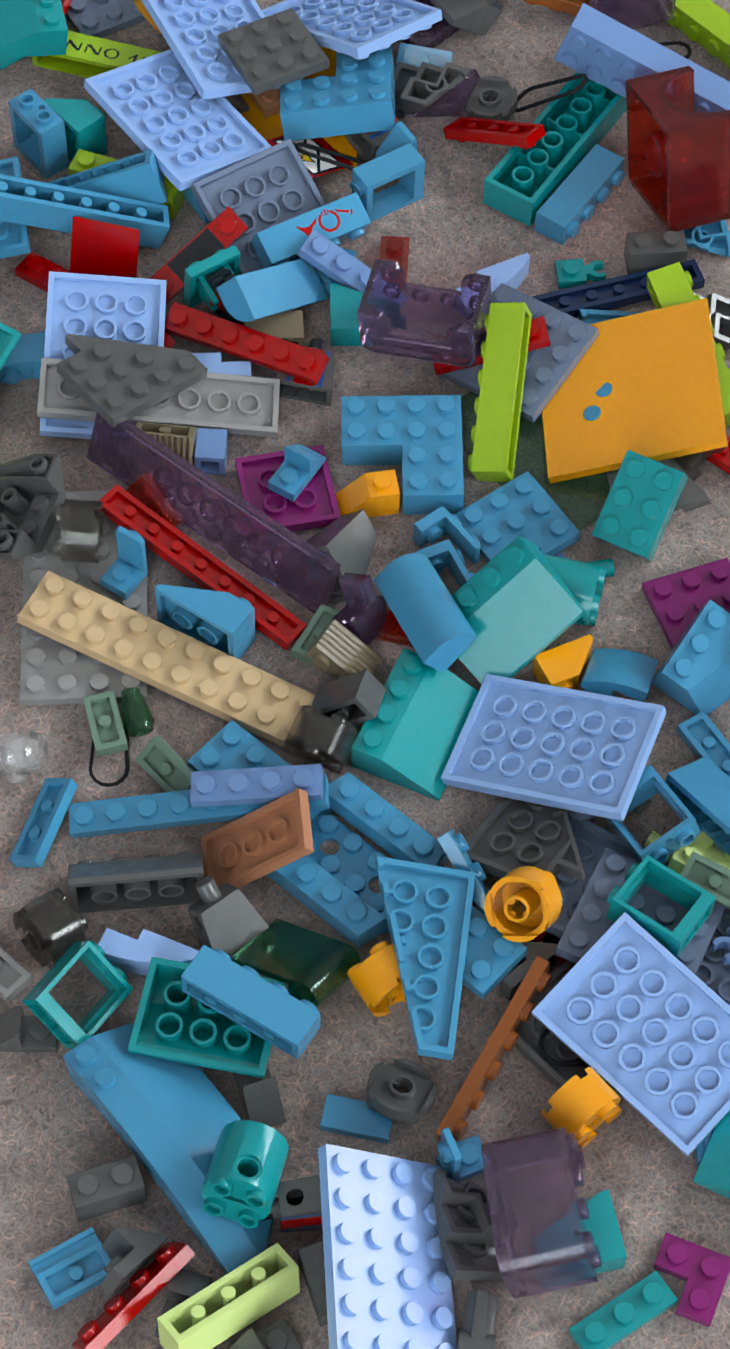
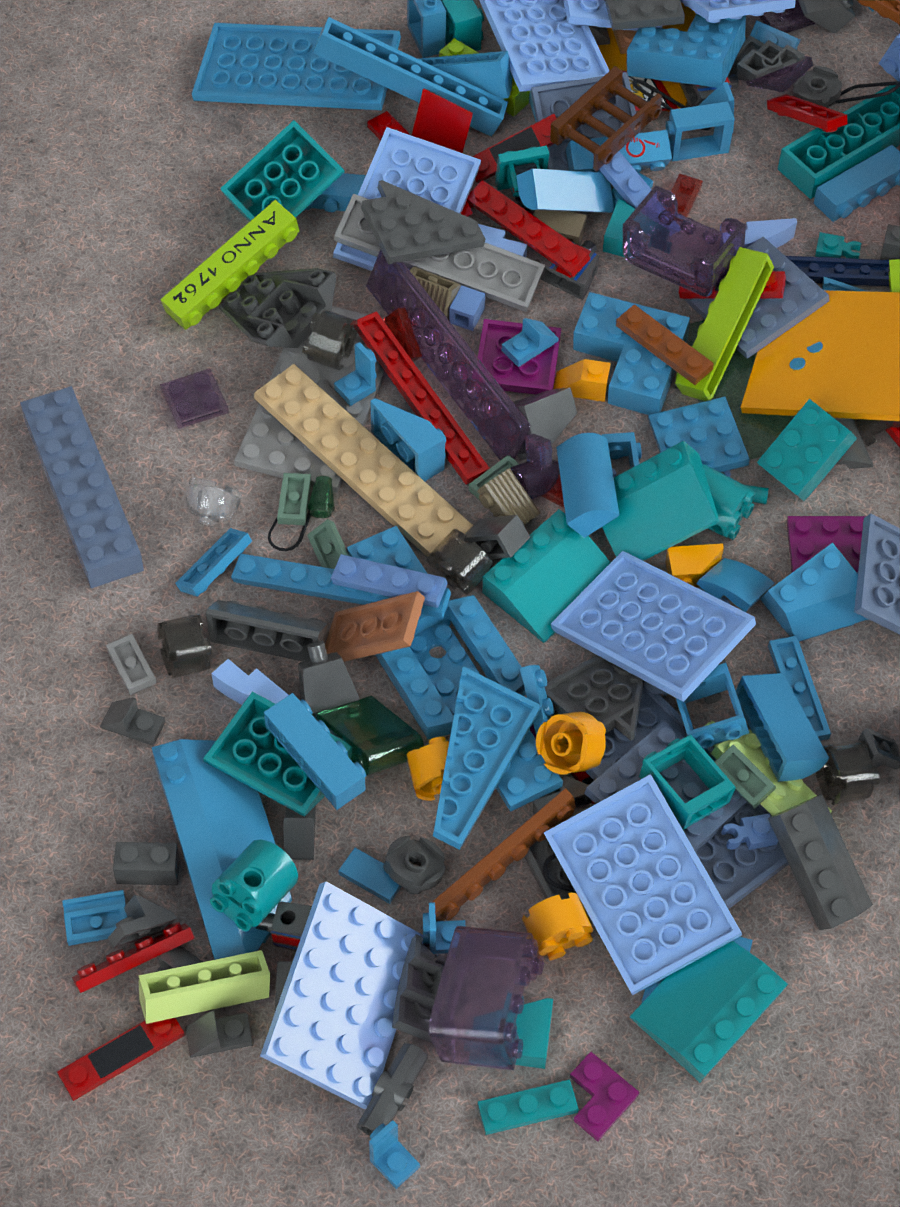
camera: 20 degrees right, 0 degrees up
teal window [22,940,133,1049] -> none
dark azure bracket [413,506,481,565] -> none
none -> reddish brown fence [550,66,662,171]
none -> dark orange plate [616,304,714,385]

